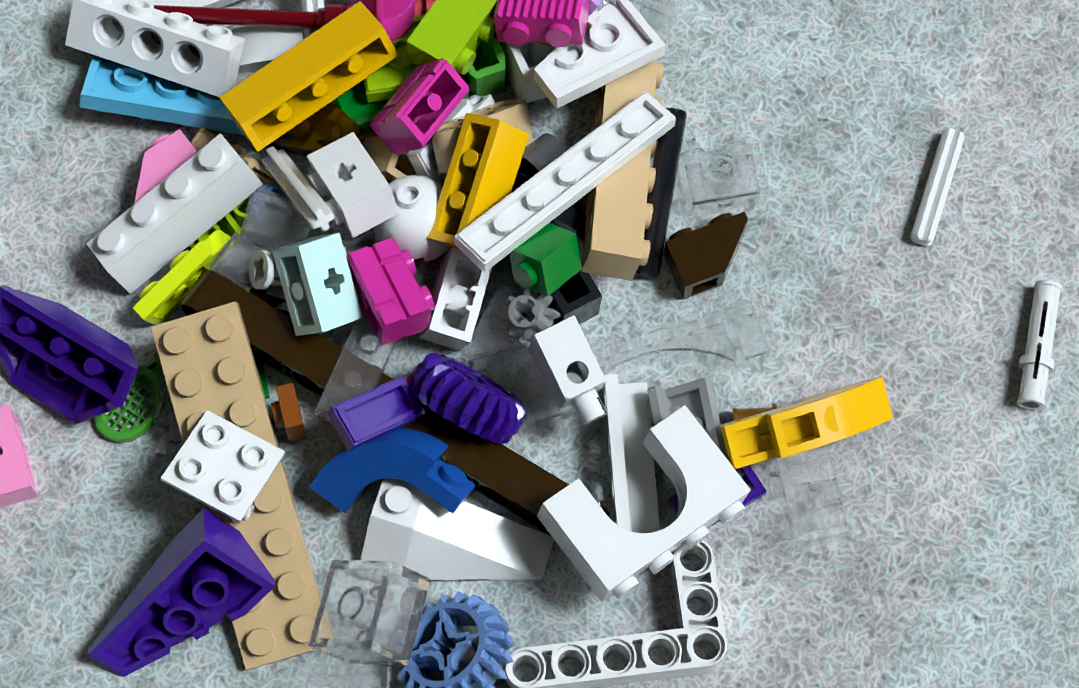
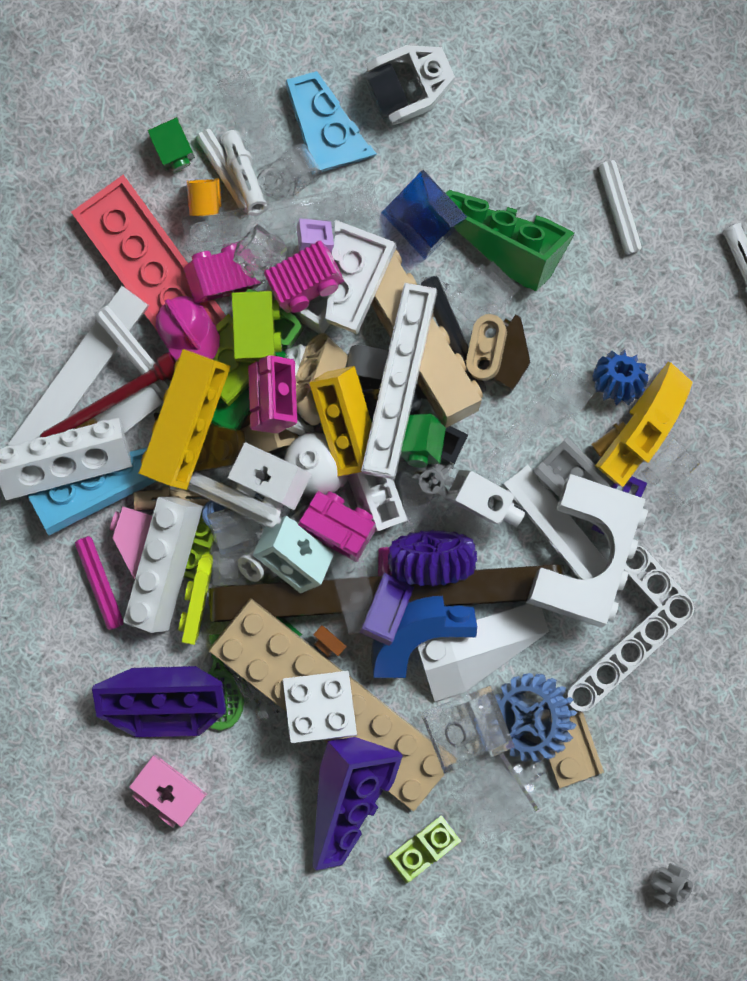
camera: 30 degrees left, 15 degrees up
none -> dark pink axle [75,536,124,630]
none -> clear blue slope [381,169,467,260]
none -> green wedge [432,190,575,291]
none -> tan plate [466,314,507,381]
none -> blue gear [592,349,649,406]

